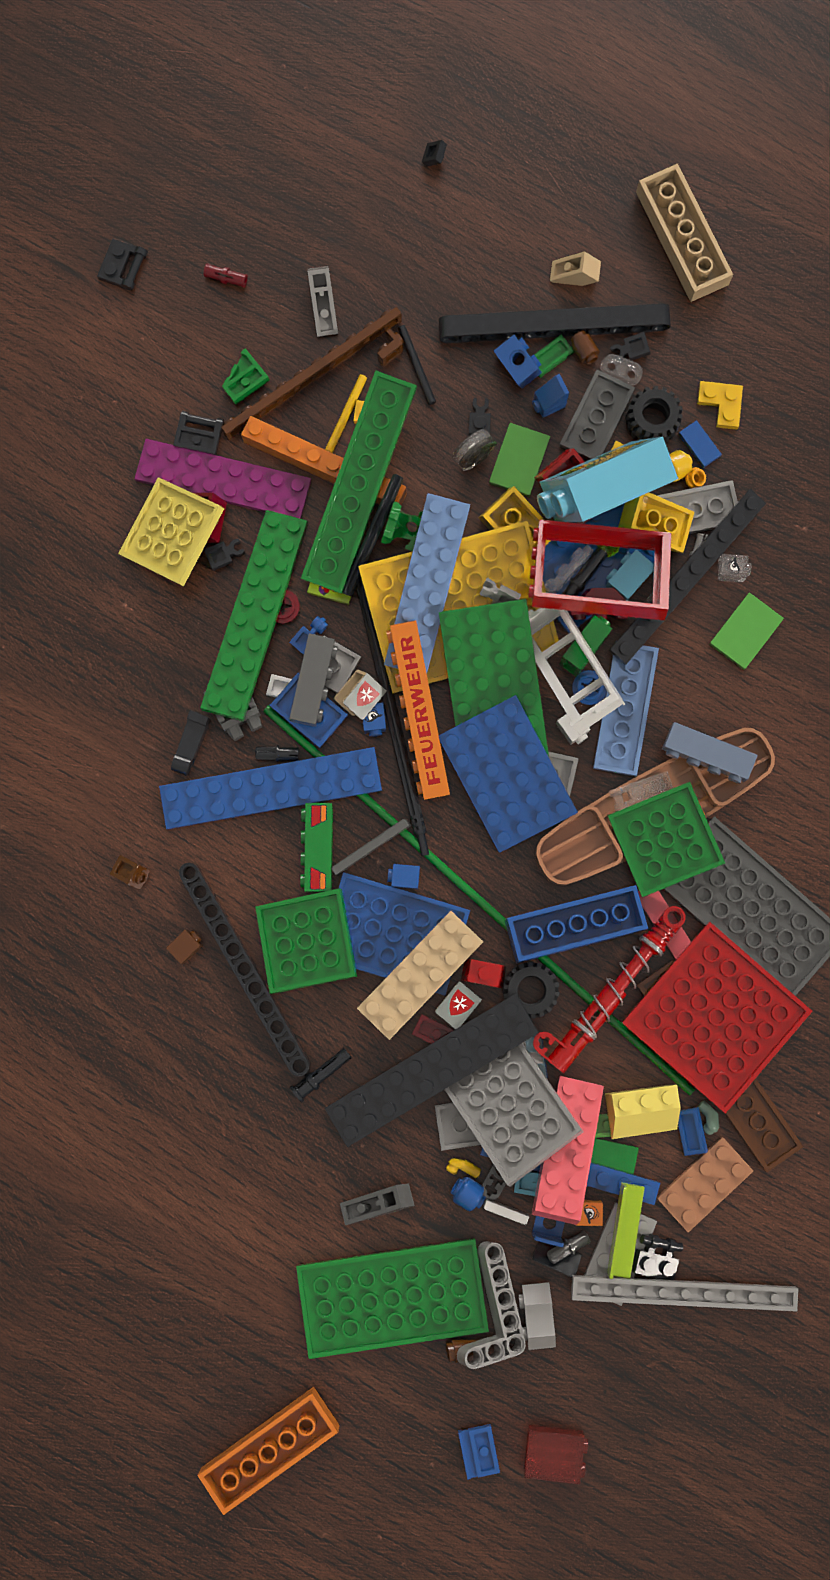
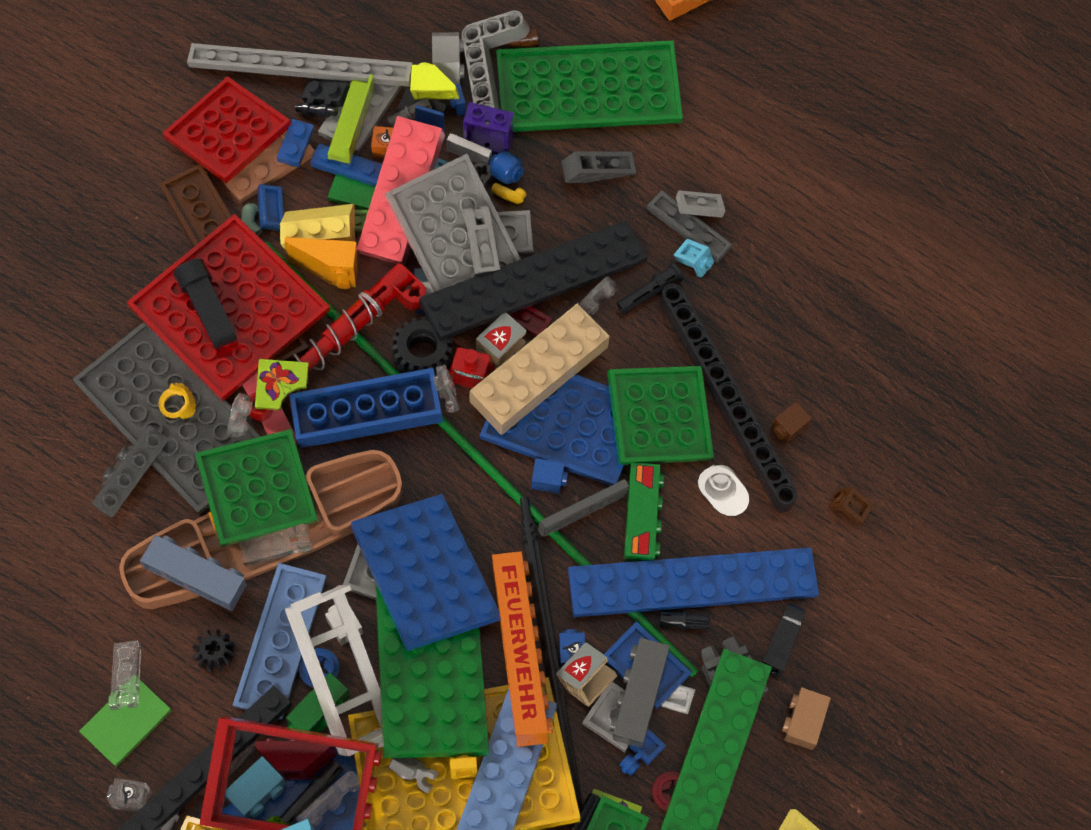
camera: 175 degrees right, 15 degrees down
none -> dark grey bracket [92,425,168,517]
none -> clear plate [108,640,141,710]
none -> yellow piece [159,383,196,419]
none -> red plate [162,76,291,184]
none -> black beam [173,258,238,350]
none -> black gear [192,629,236,673]
none -> clear plate [227,393,253,439]
none -> lime tile [255,359,308,410]
none -> blue plate [277,119,315,168]
none -> light orange slope [284,237,359,289]
none -> neon yellow slope [410,62,459,99]
none -> clear plate [433,365,460,412]
none -> blue plate [449,84,466,116]
none -> yellow plate [450,755,477,779]
none -> dark purple window [463,102,514,156]
none -> light grey plate [463,206,500,274]
none -> clear plate [579,276,616,315]
none -> dark grey tile [647,190,733,264]
none -> medium azure bracket [674,239,714,277]
none -> light grey plate [676,190,726,217]
none -> white piece [698,465,749,516]
none -> medium nougat brick [782,688,831,750]

